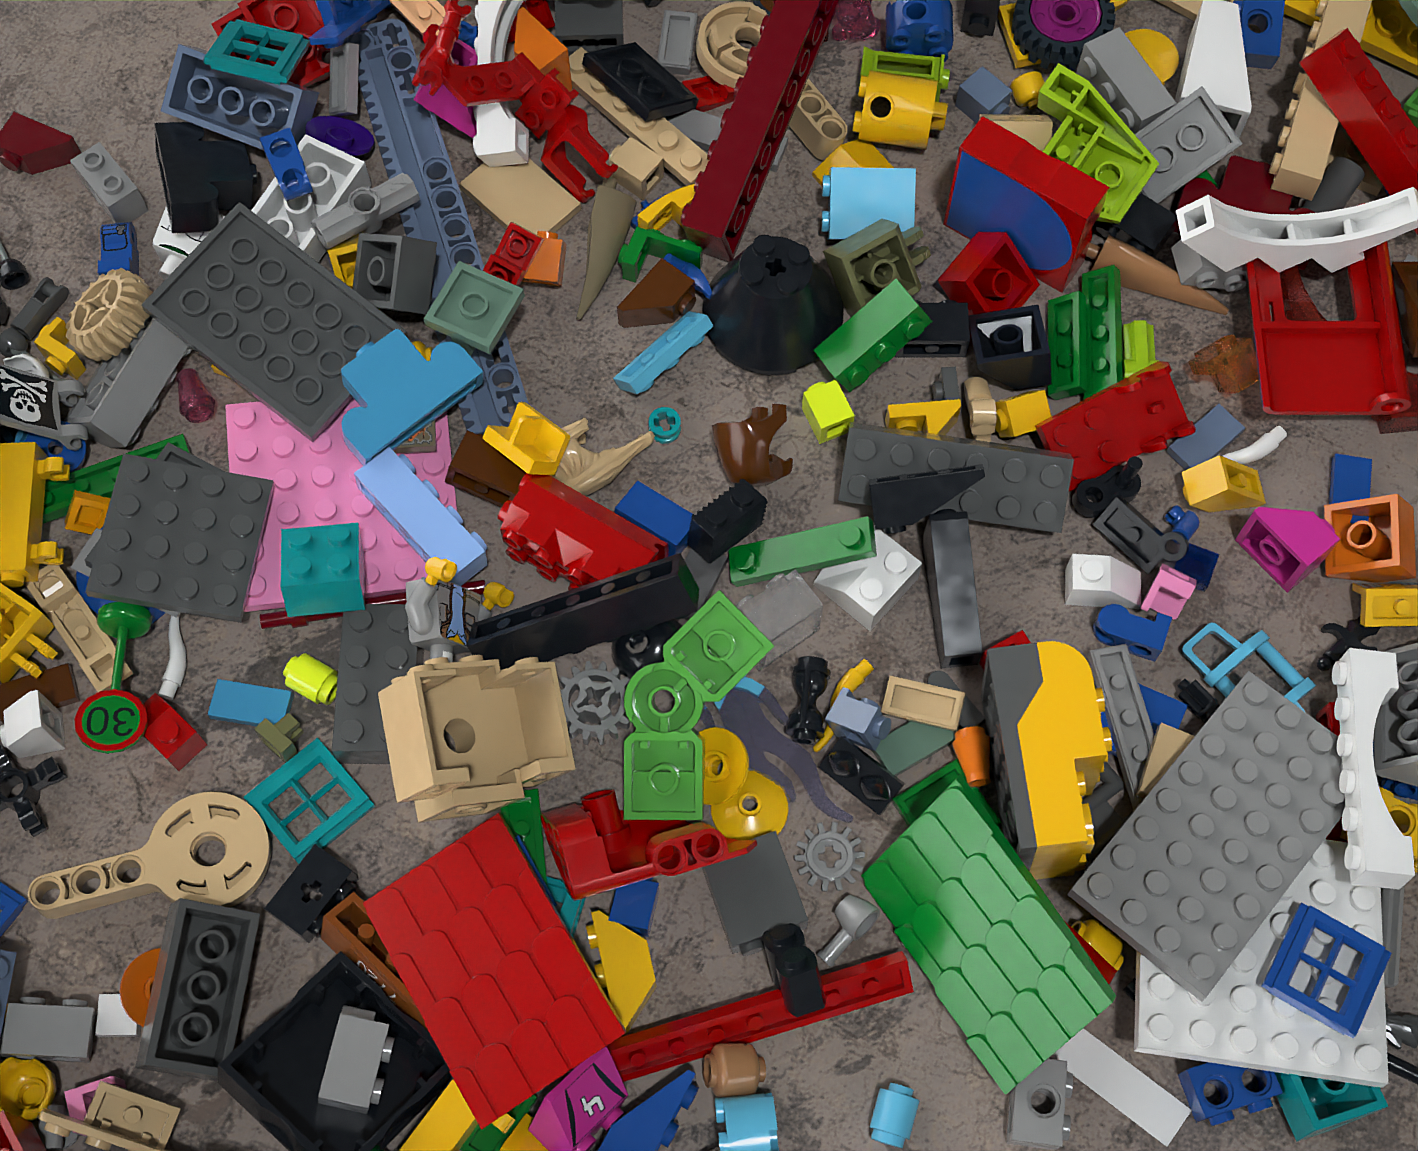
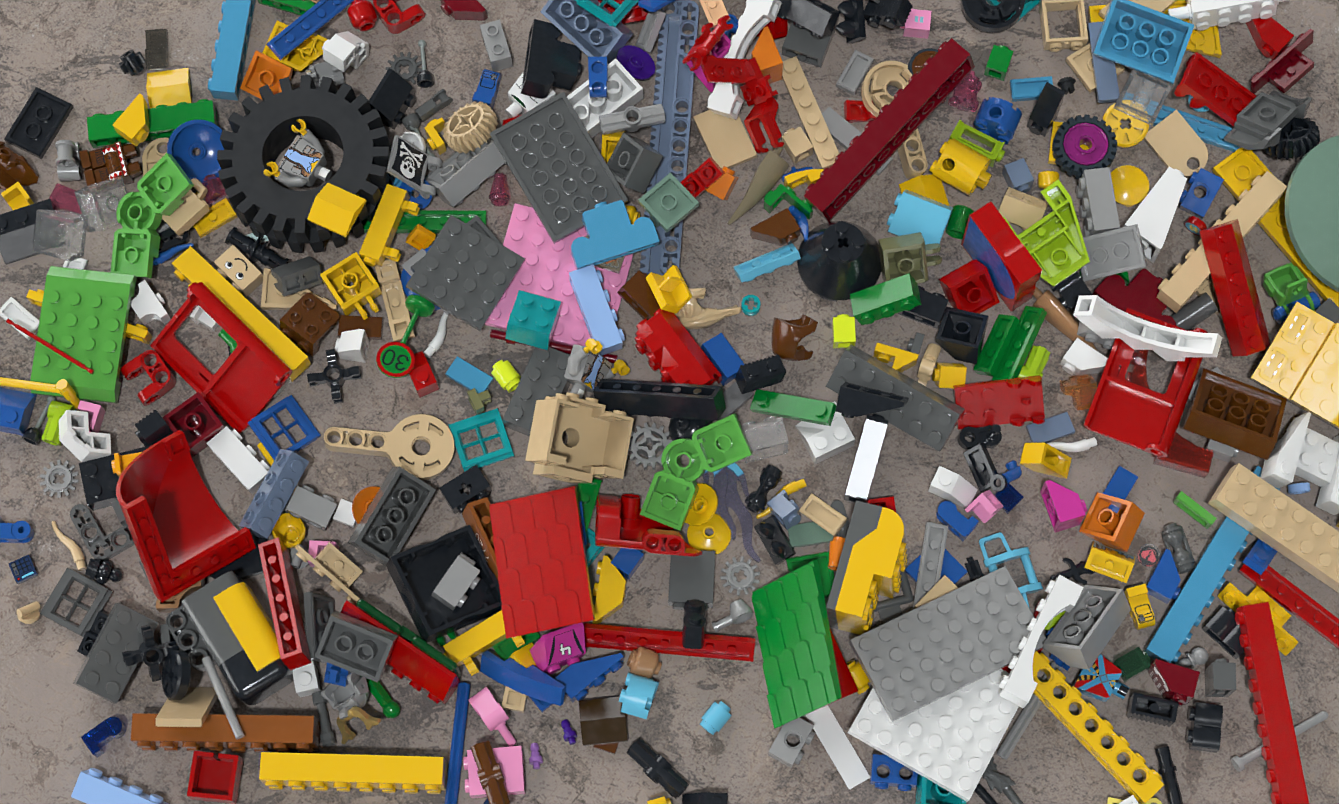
camera: 25 degrees right, 5 degrees up
black tile [582,42,699,122] -> none
blue piece [1261,902,1392,1038] -> none
none -> green piece [946,205,974,239]
none -> white slope [1060,338,1108,376]
none -> red tile [1184,216,1207,236]

